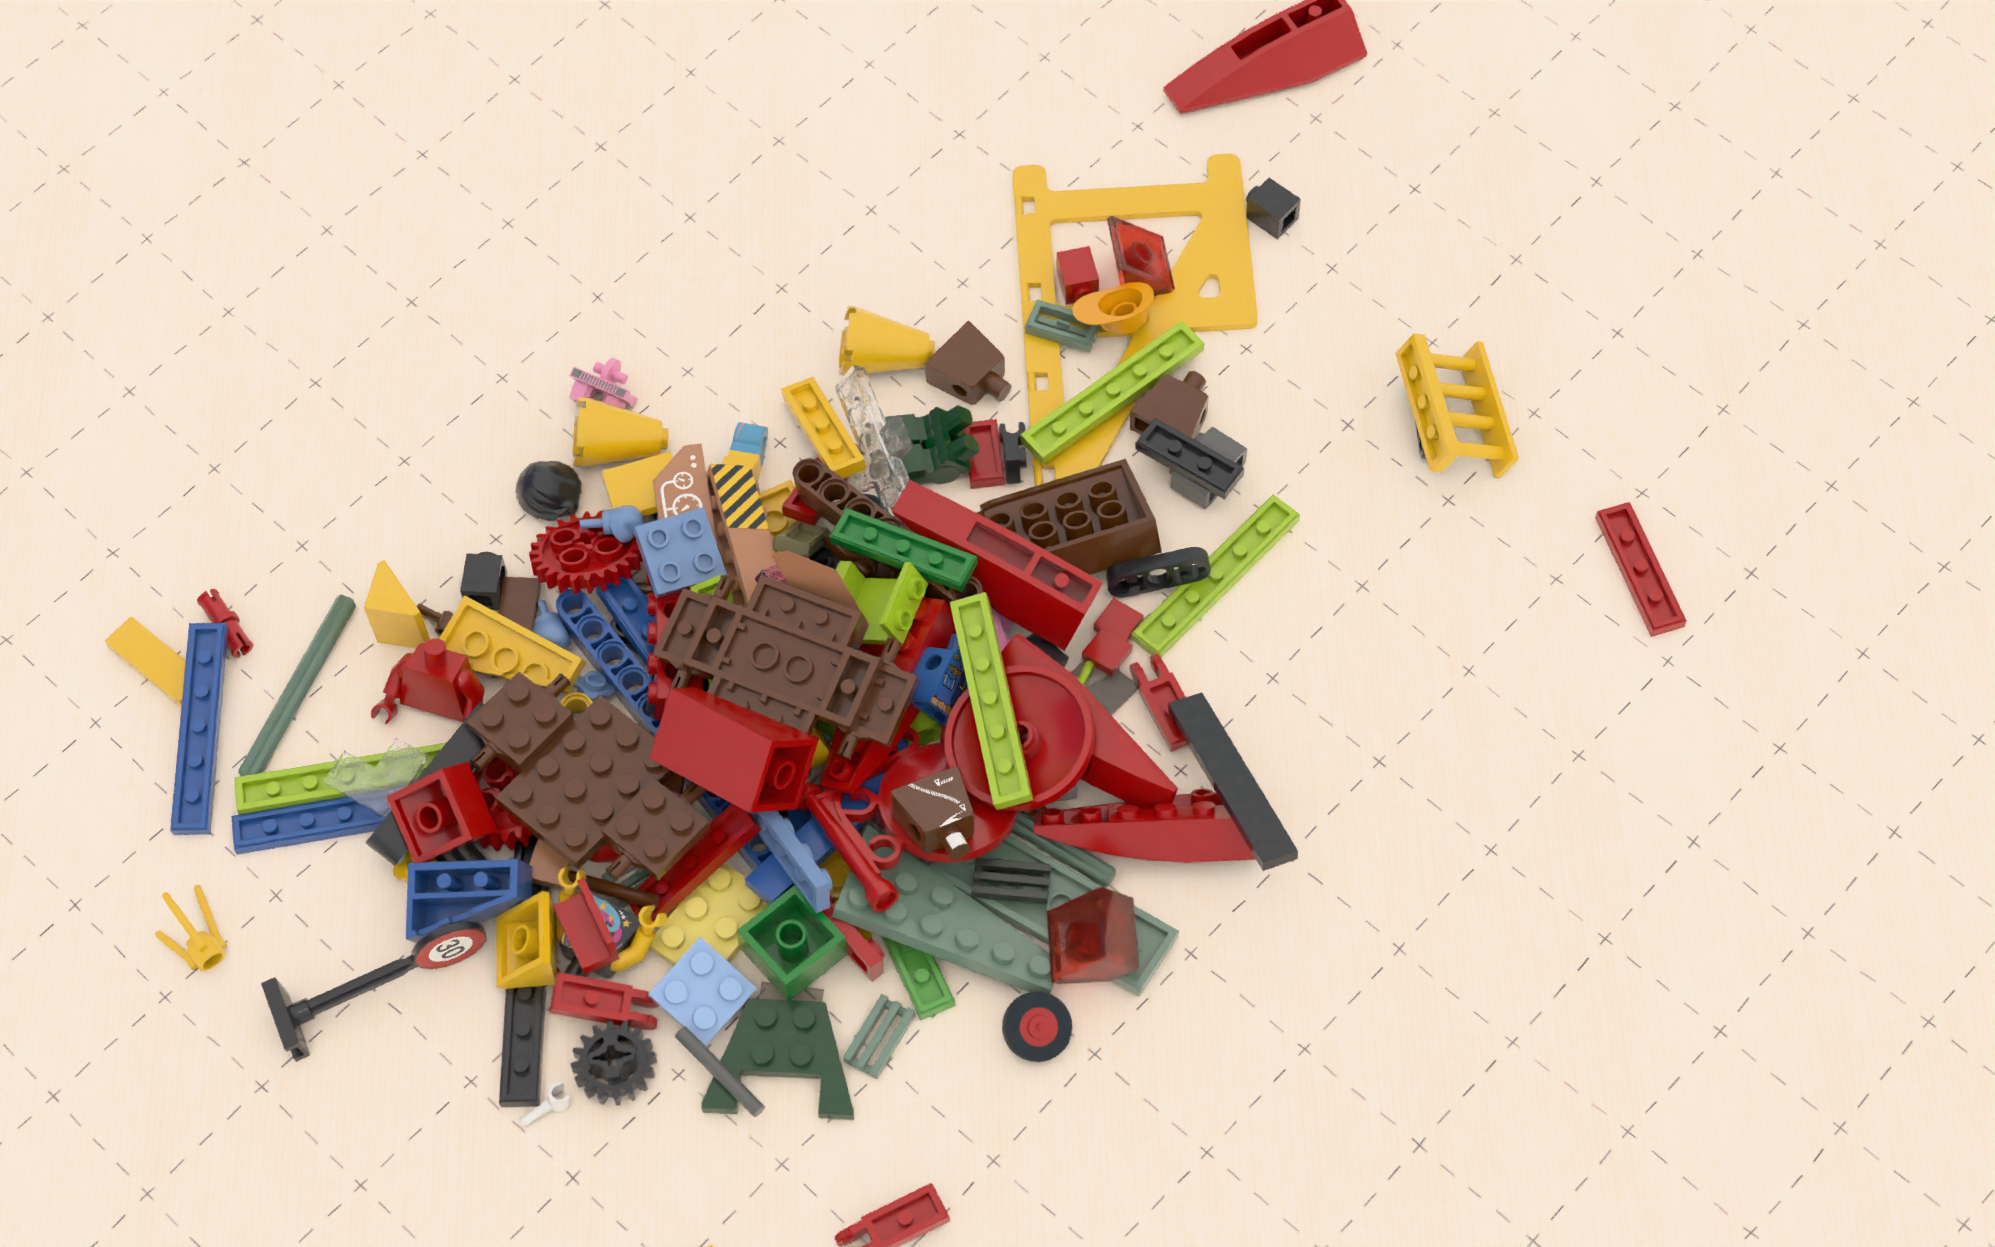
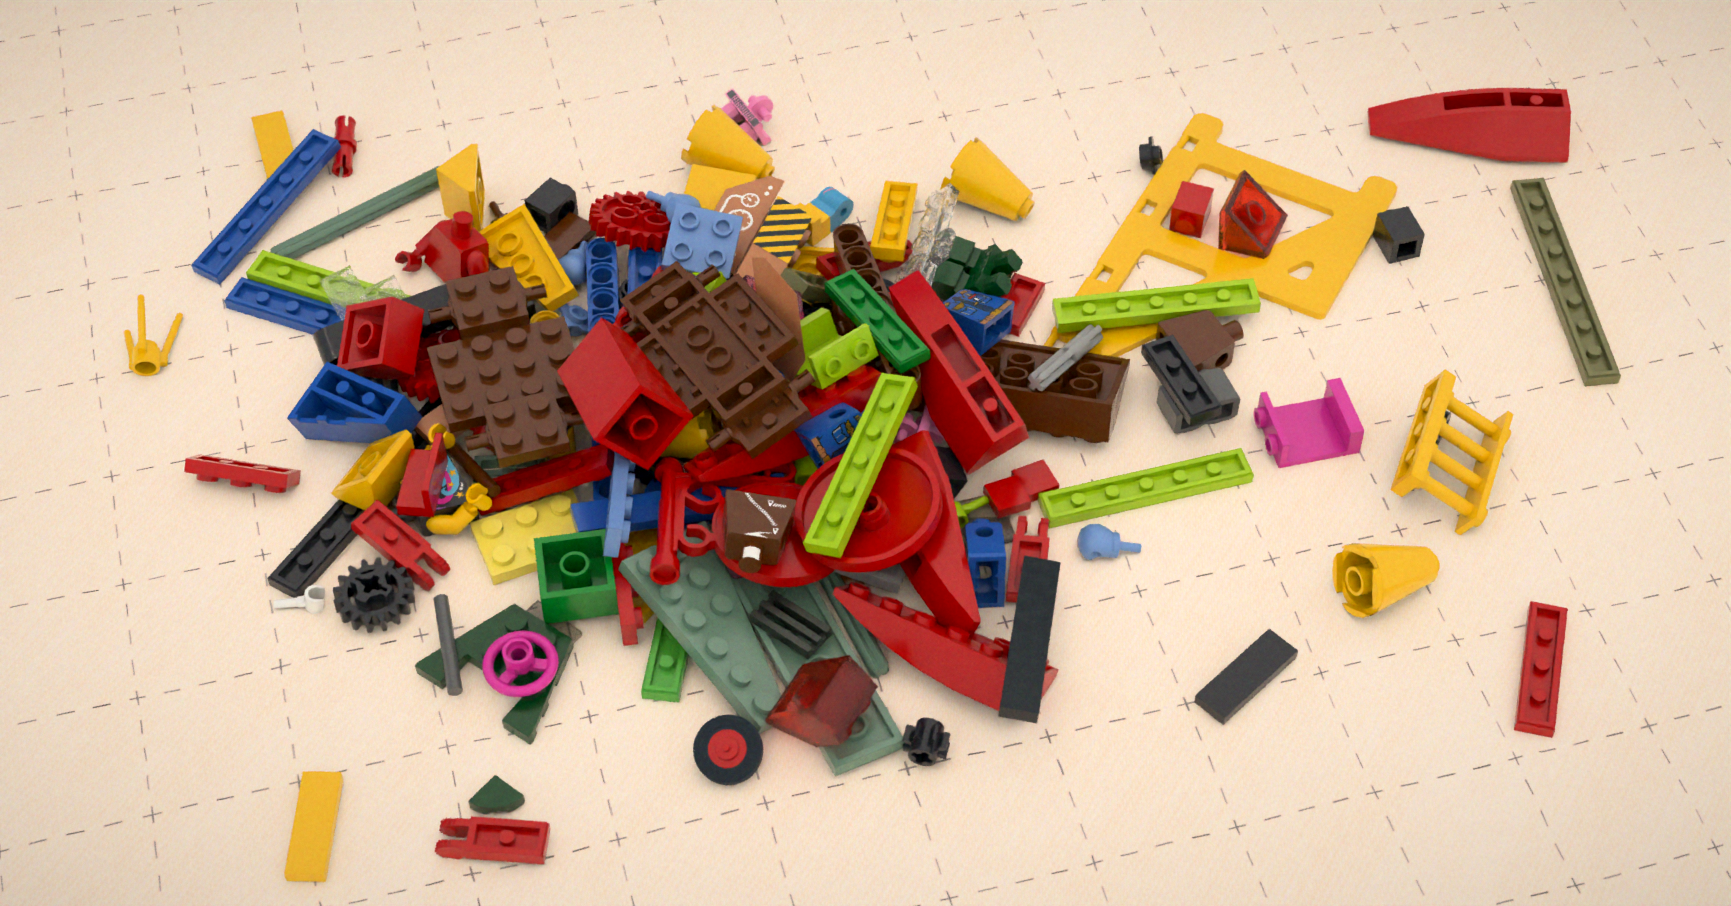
camera: 30 degrees right, 10 degrees down
black piece [261,921,487,1062] -> none
black hair [515,461,582,521] -> none
light blue plate [647,937,757,1046] -> none
sand green tile [843,994,916,1079] -> none
reddish brown torso [925,321,1012,405] -> none
black plate [999,422,1027,484] -> none
sand green tile [1025,299,1101,353] -> none
light orange piece [1072,282,1154,335] -> none
black beam [1106,547,1211,598] -> none
none -> red plate [184,454,301,493]
none -> dark green tile [468,775,525,814]
none -> dark pink piece [482,631,558,697]
none -> black gear [902,718,951,766]
none -> blue torso [940,289,1015,356]
none -> blue torso [964,518,1006,608]
none -> light grey axle [1028,324,1103,391]
none -> medium blue piece [1077,524,1142,560]
none -> black plate [1139,136,1163,175]
none -> black tile [1194,629,1298,725]
none -> dark pink panel [1254,378,1364,468]
none -> yellow cone [1332,543,1440,618]
none -> olive tile [1510,177,1621,387]

